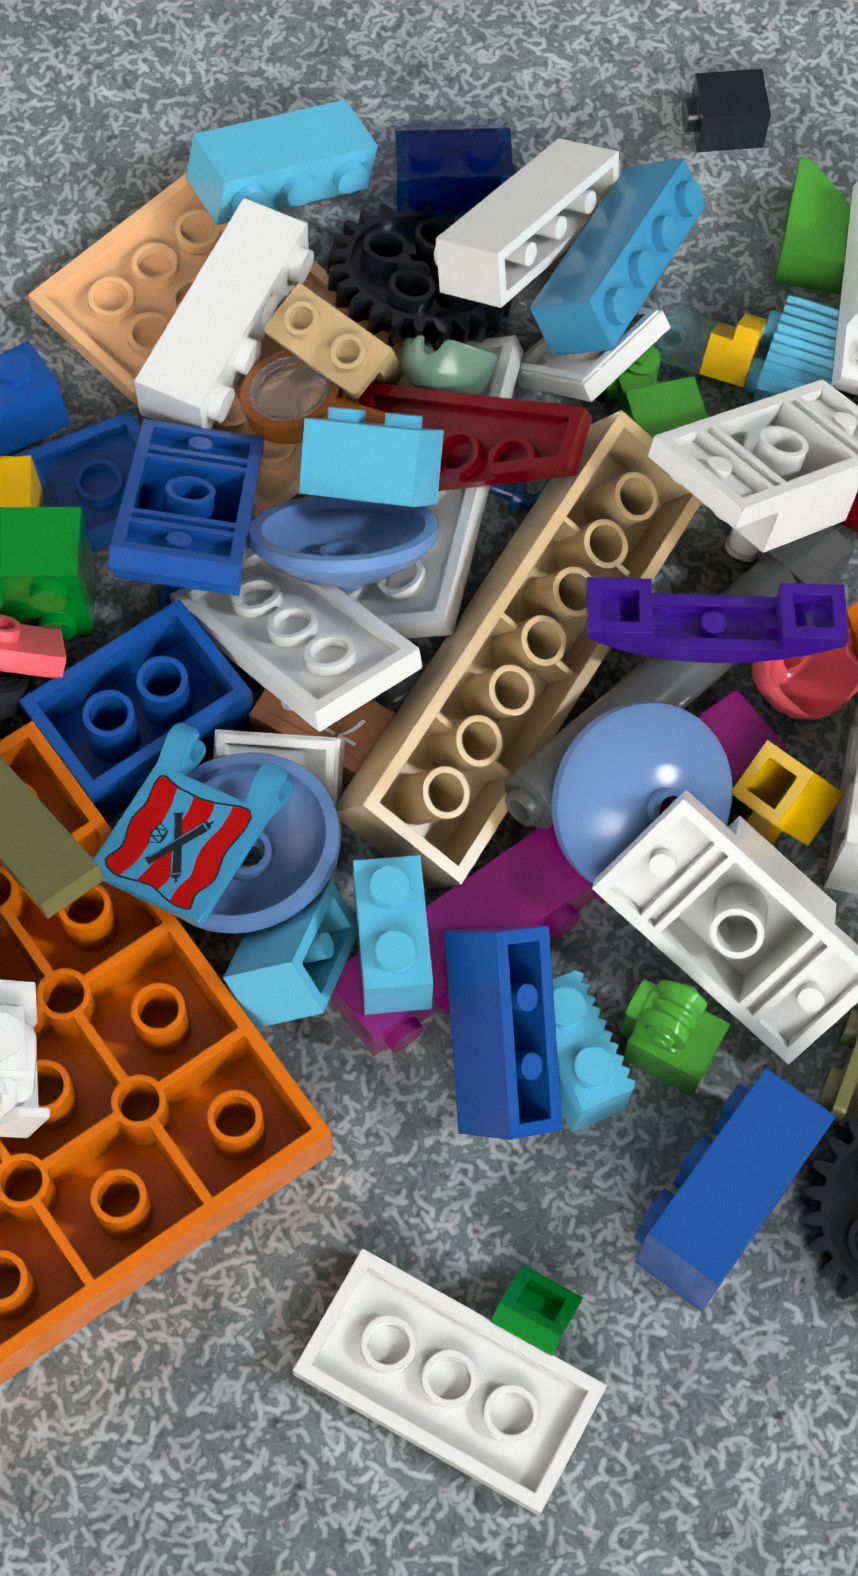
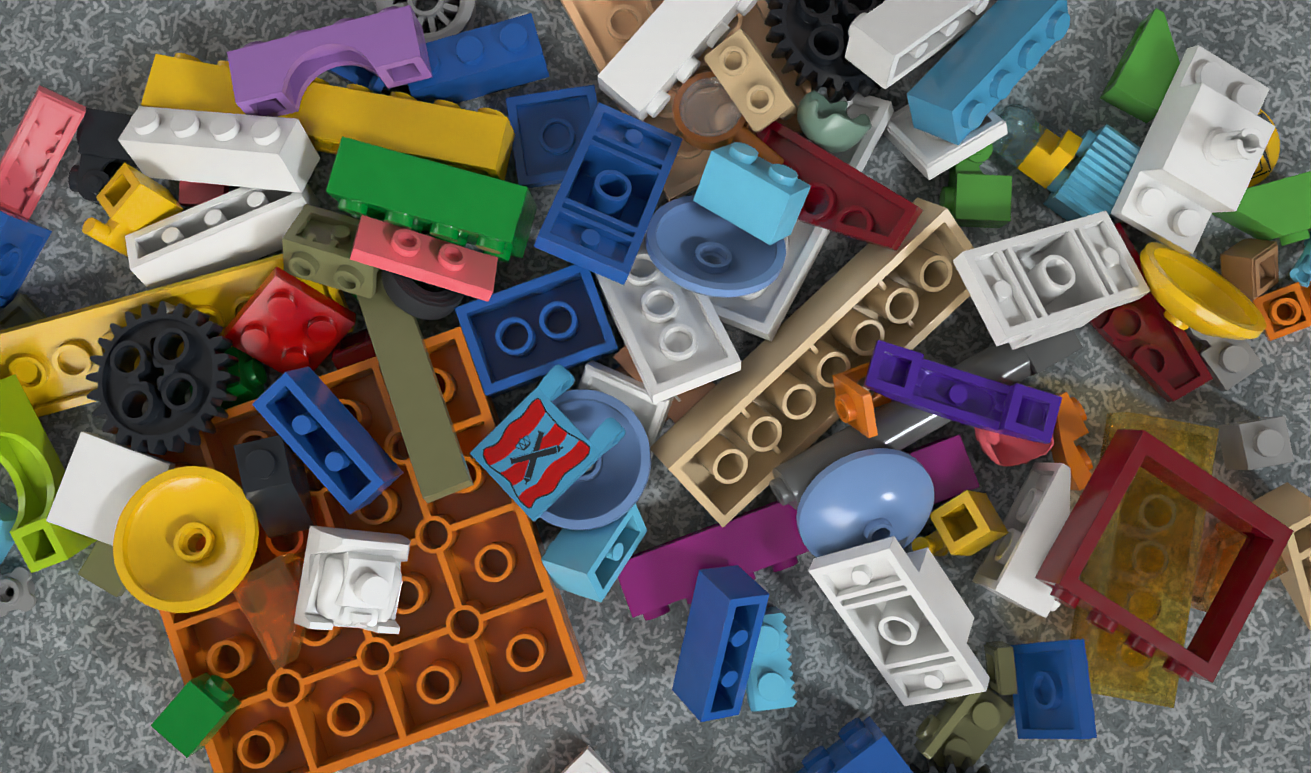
camera: 20 degrees right, 20 degrees up
medium azure brick [353,855,433,1015] -> none
bright green brick [619,979,730,1097] -> none
none -> orange bracket [832,362,891,438]

